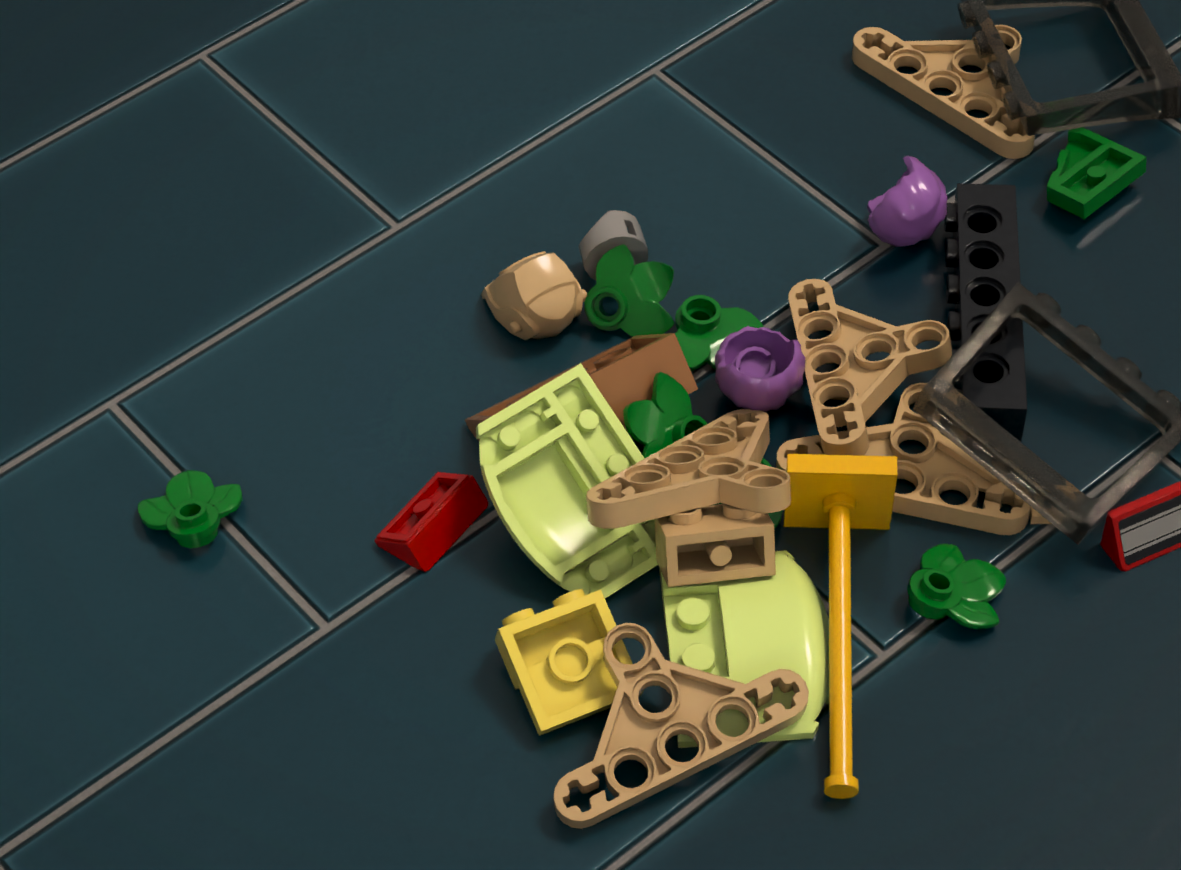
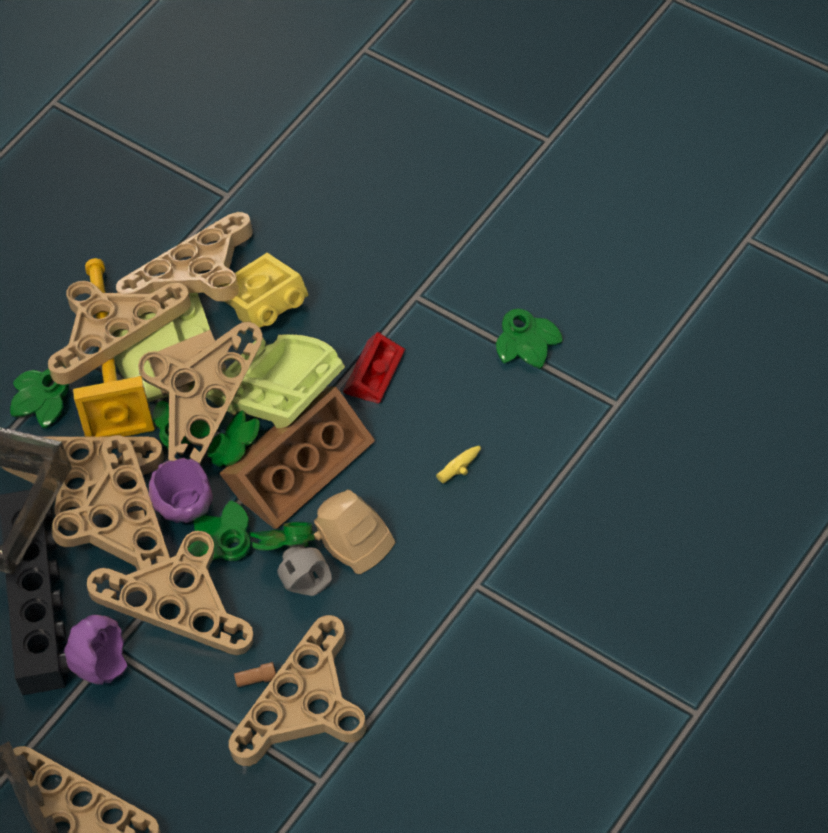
camera: 170 degrees right, 5 degrees up
none -> tan beam [48,281,191,385]
none -> tan beam [87,531,253,655]
none -> tan beam [229,615,366,766]
none -> medium nougat piece [234,662,276,687]
none -> light yellow helmet [436,446,481,483]

